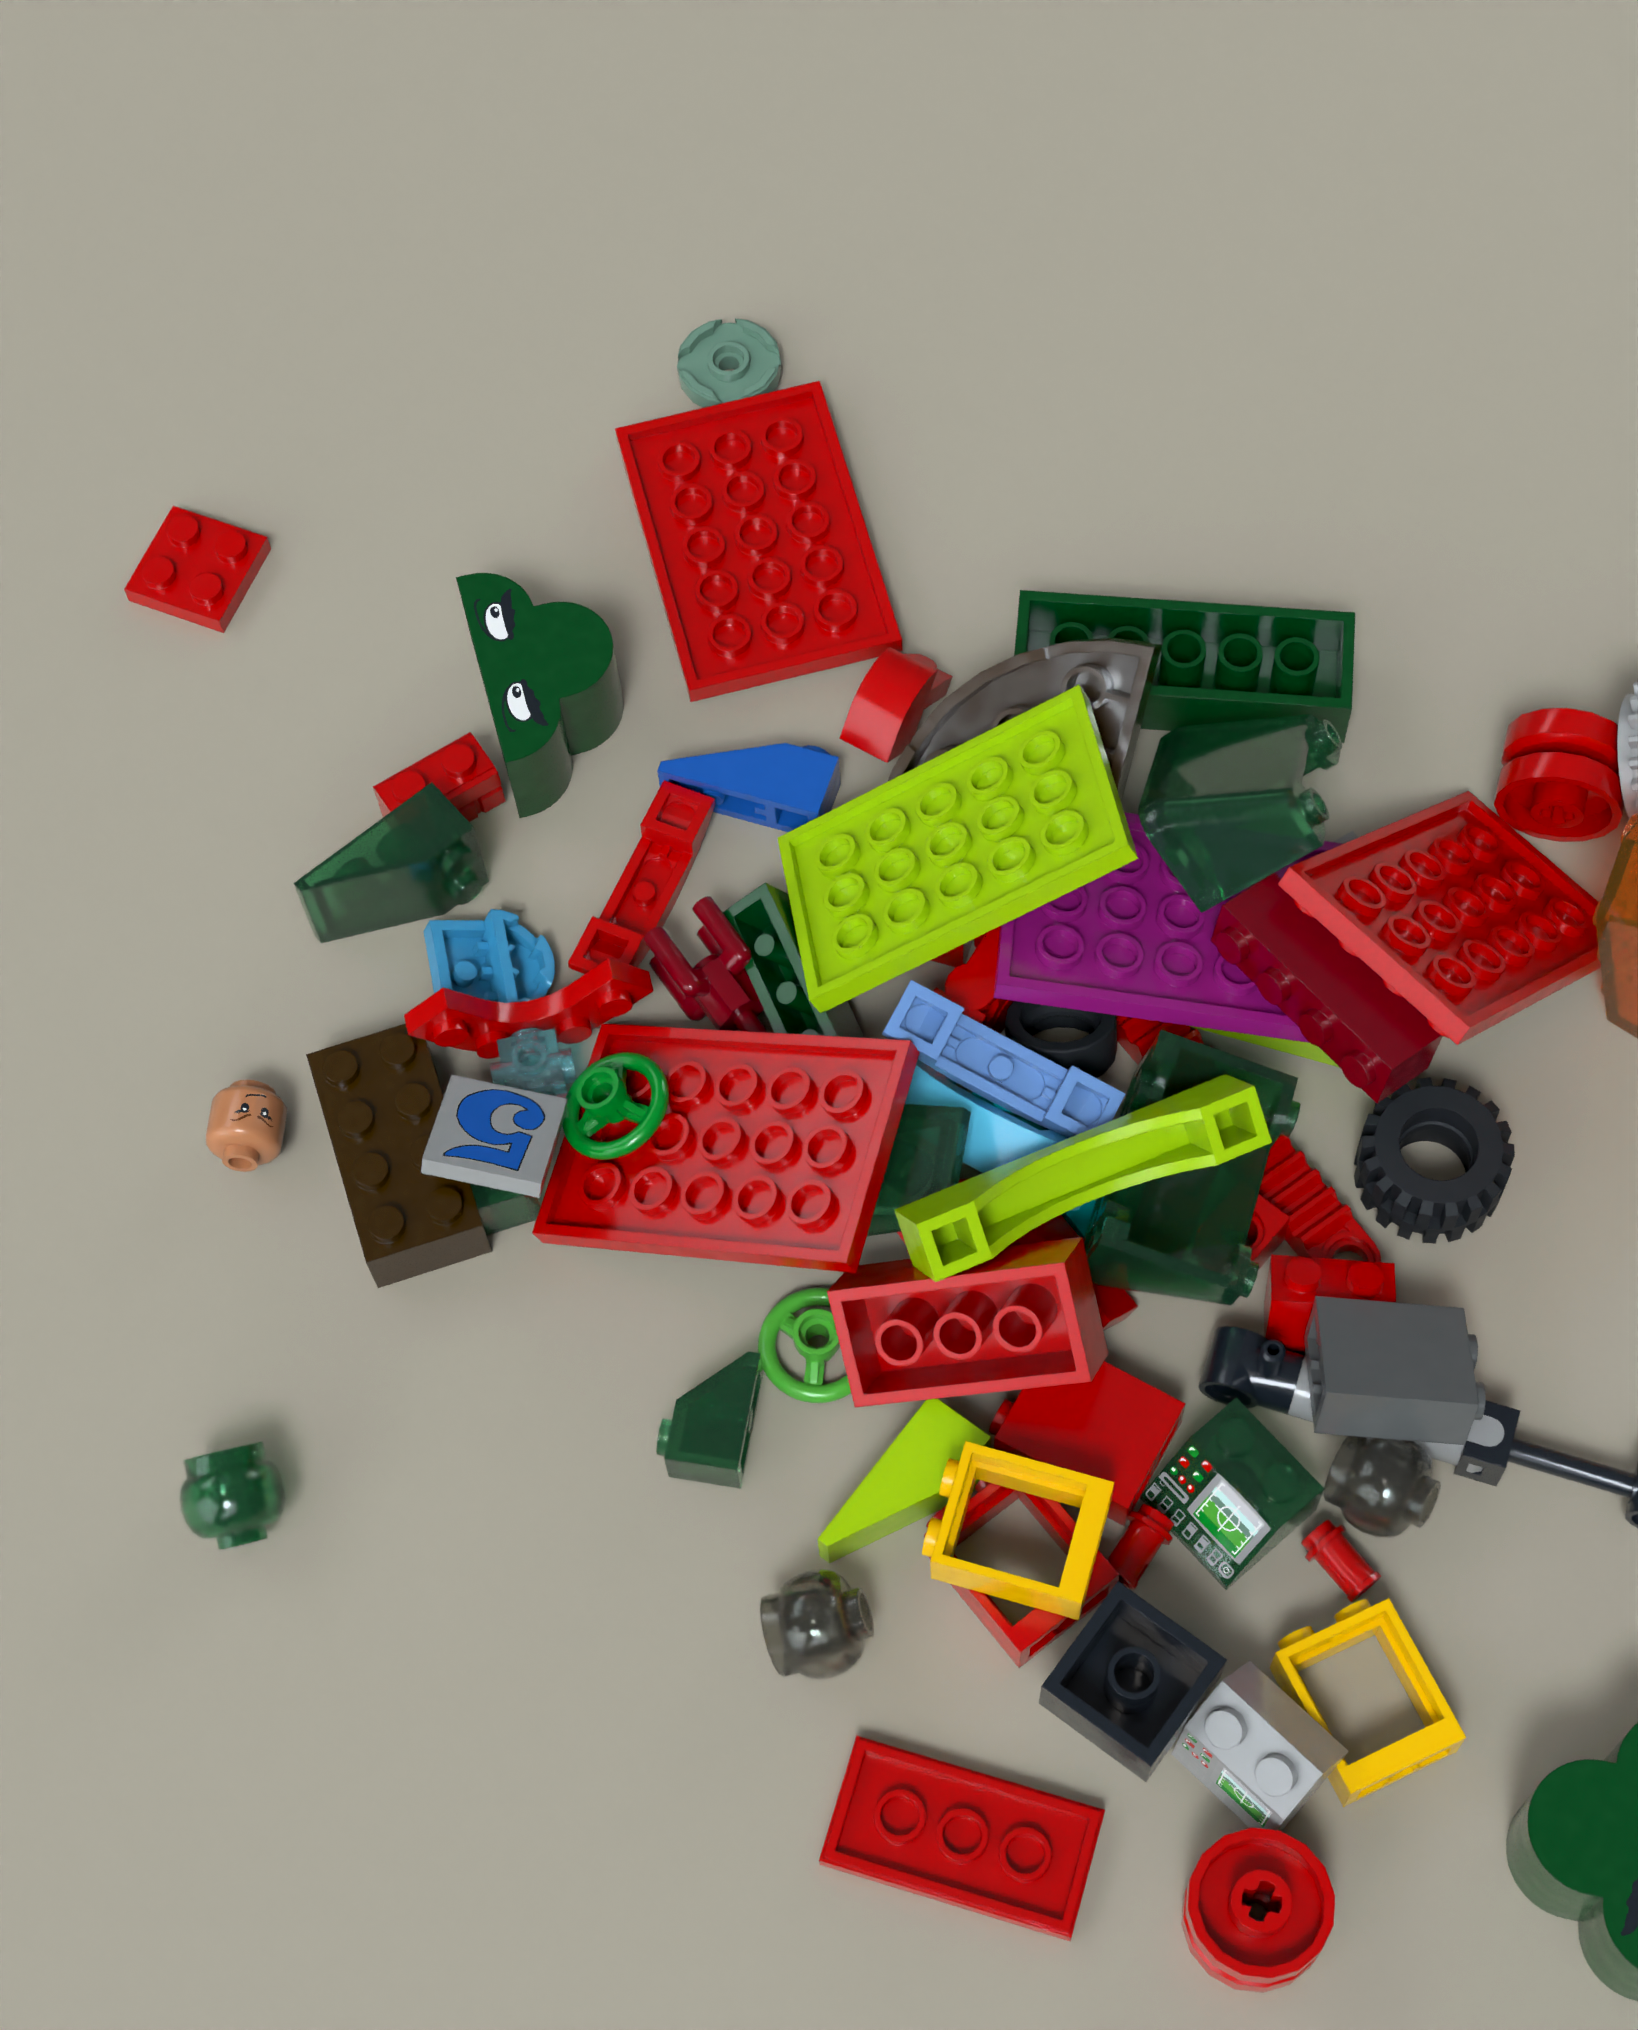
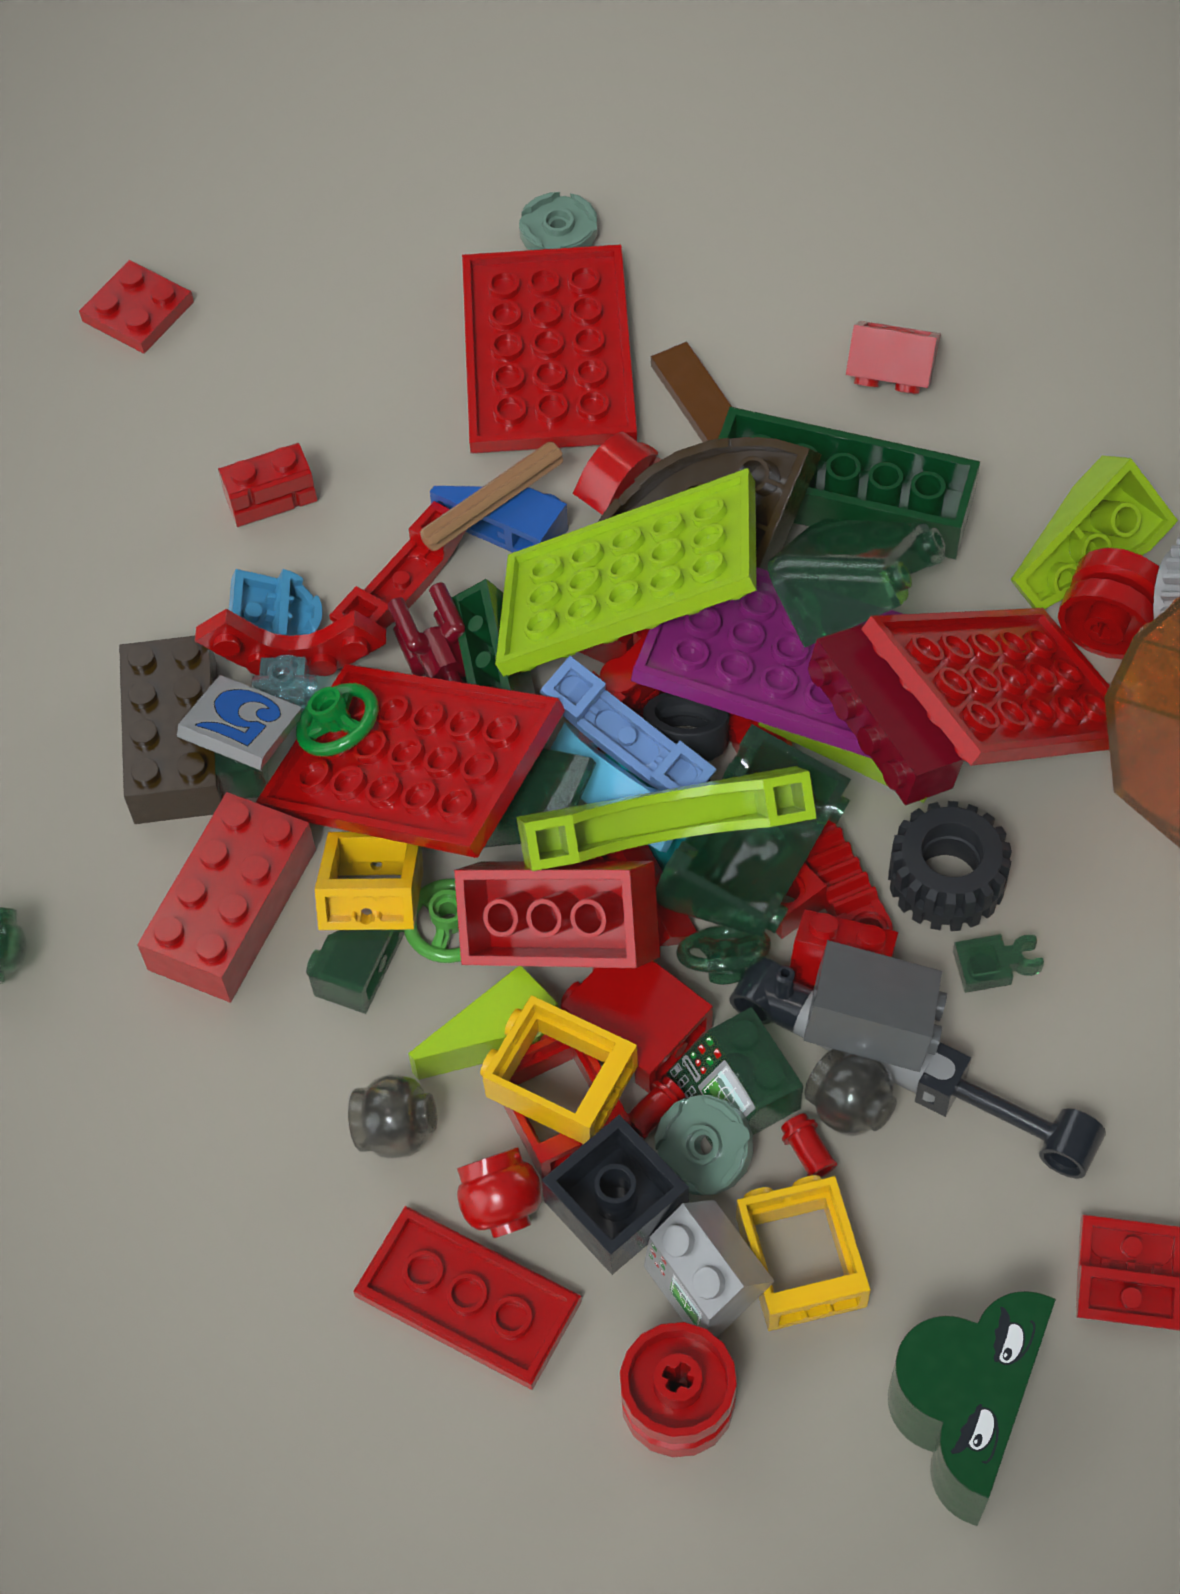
camera: 10 degrees right, 5 degrees down
nougat head [206,1080,287,1172] -> none
clear green slope [293,782,489,943] -> none
dark green brick [456,573,624,818] -> none
none -> red brick [137,792,316,1003]
none -> yellow window [315,832,423,930]
none -> medium nougat axle [420,442,563,551]
none -> red piece [457,1147,543,1238]
none -> reddish brown tile [650,341,732,442]
none -> sand green plate [655,1095,753,1195]
none -> clear green piece [676,924,771,985]
none -> slope [845,321,941,394]
none -> clear green plate [953,934,1044,993]
none -> lime wedge [1011,455,1178,609]

